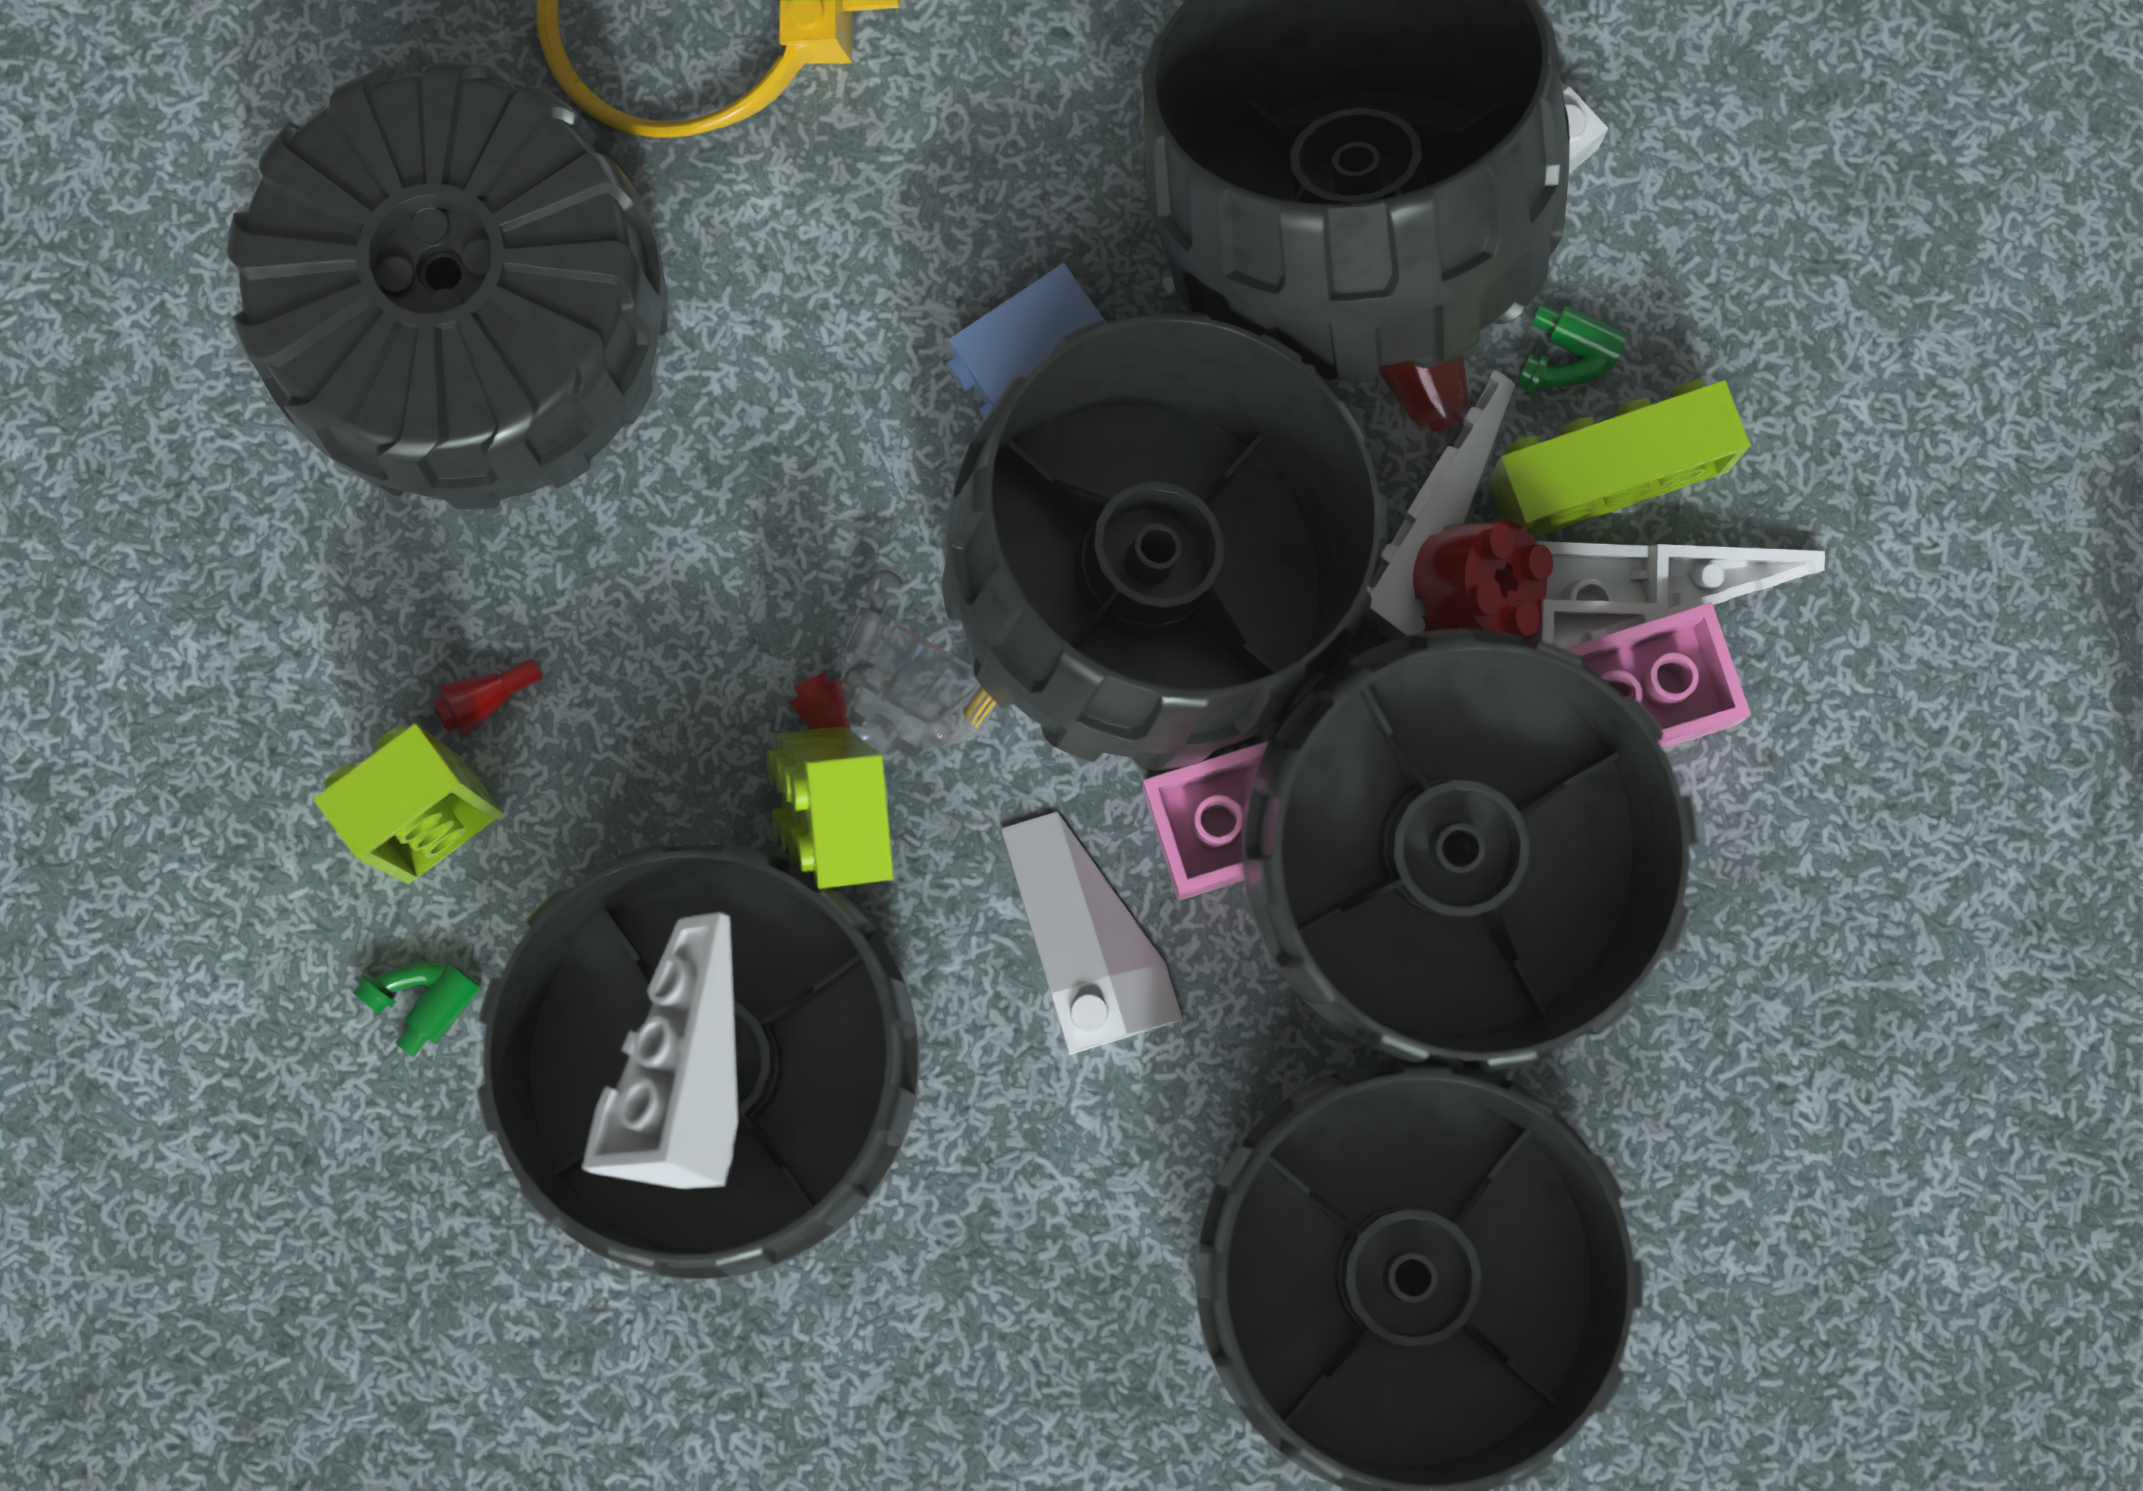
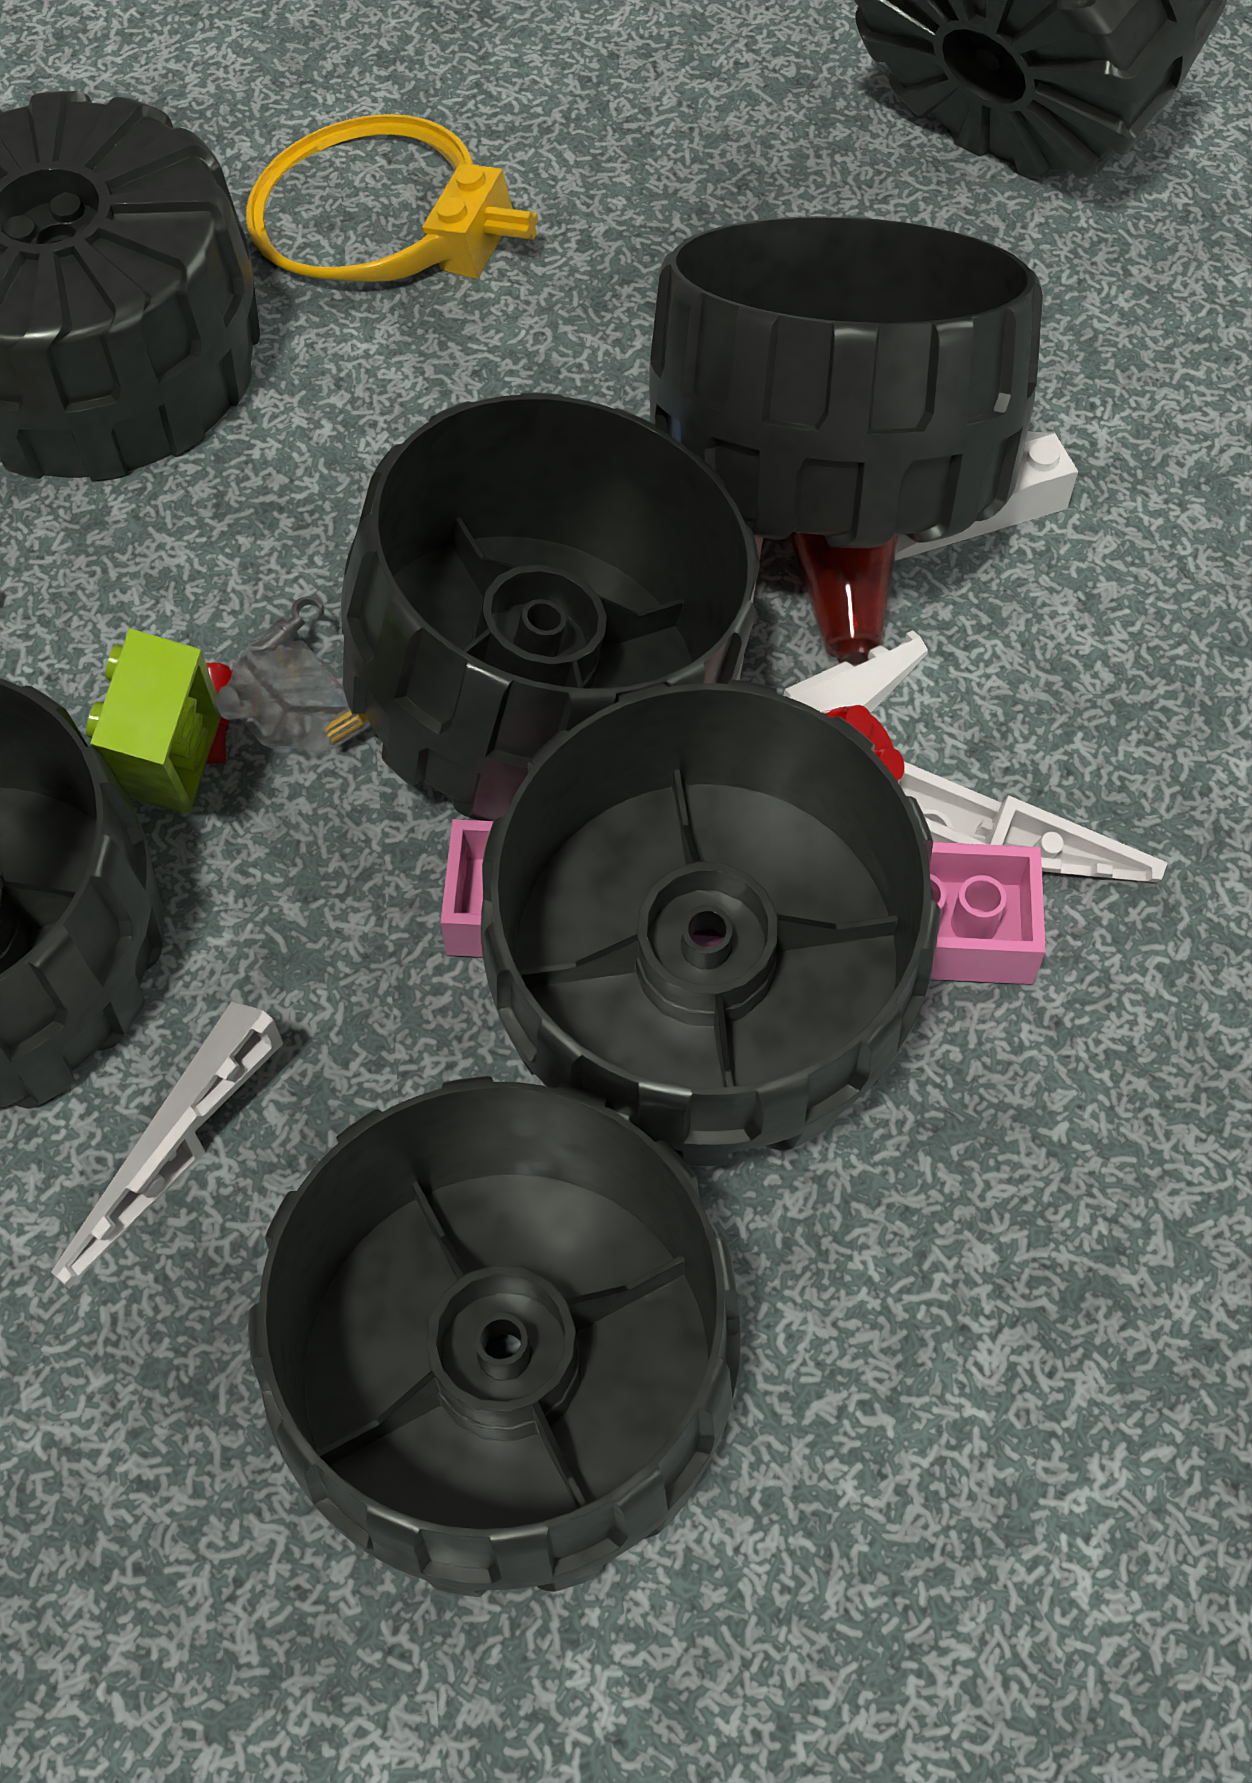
camera: 20 degrees right, 20 degrees down
white wedge [1001,812,1183,1055] -> none
lime brick [1487,379,1751,538] -> none
green plant [1516,304,1629,397] -> none
none -> white wedge [51,1001,283,1289]

